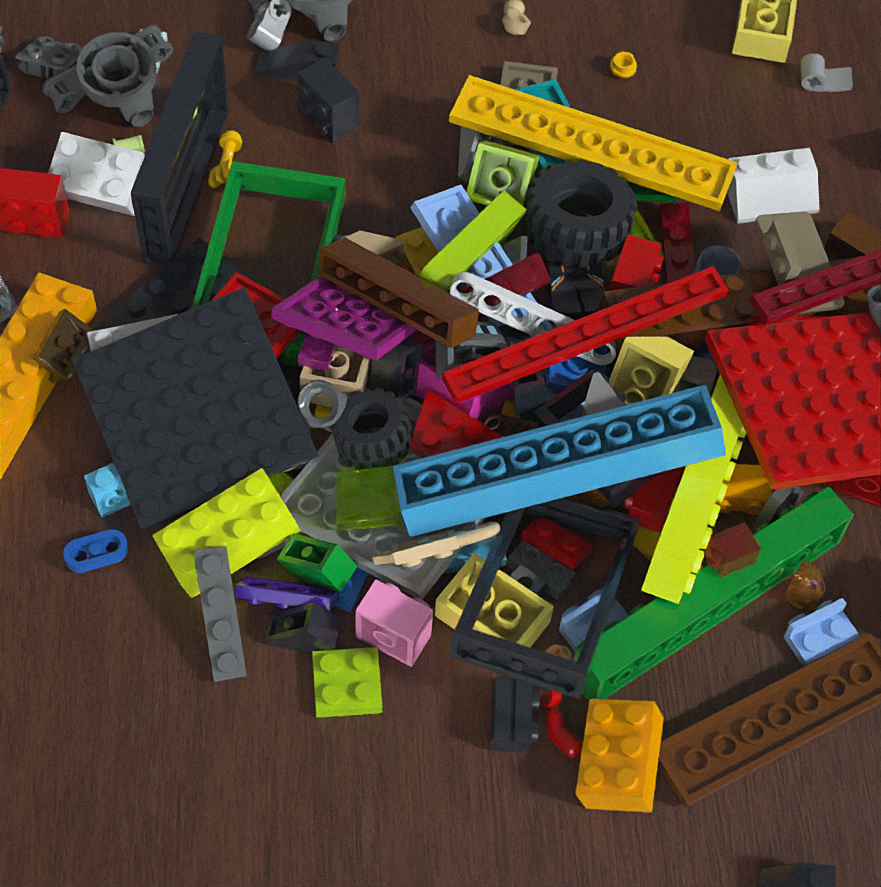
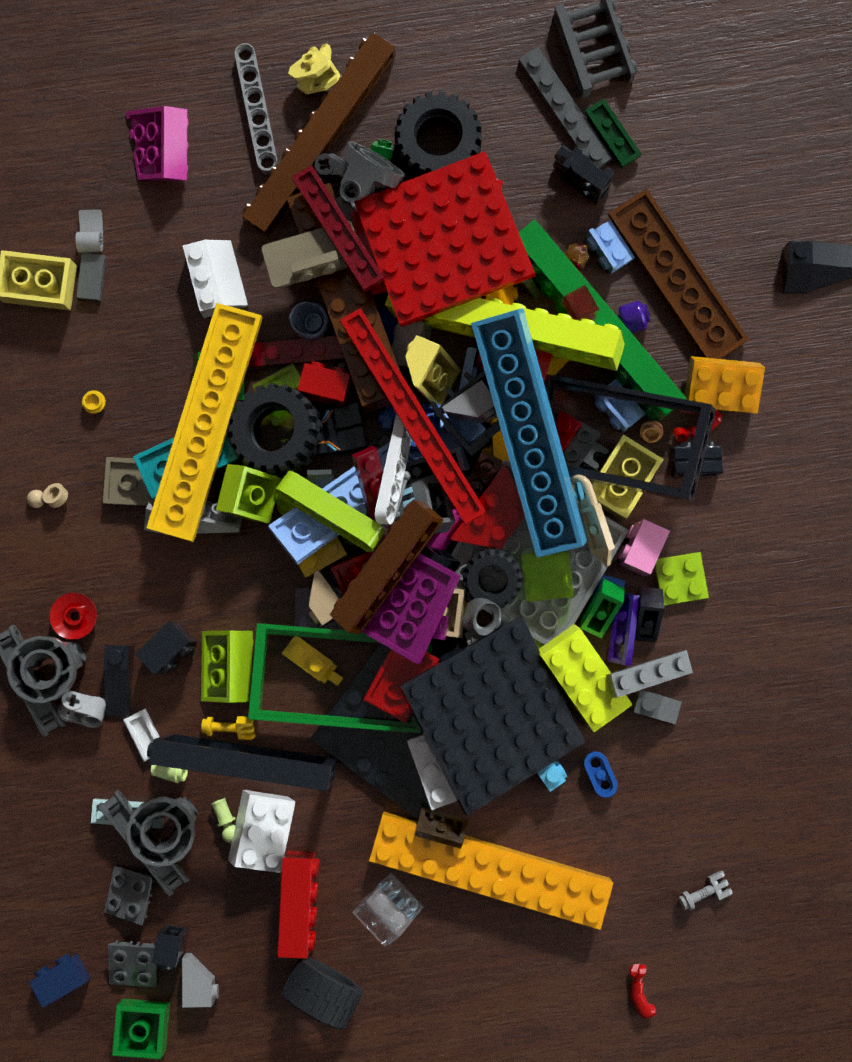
camera: 90 degrees left, 25 degrees up
none -> red dish [50,593,97,640]
none -> dark grey tile [77,253,106,302]
none -> white tile [123,709,160,762]
none -> lime slope [201,631,254,703]
none -> yellow hinge [282,636,344,686]
none -> light grey hinge [395,471,411,520]
none -> dark purple head [617,301,651,333]
none -> dark grey slope [630,690,682,724]

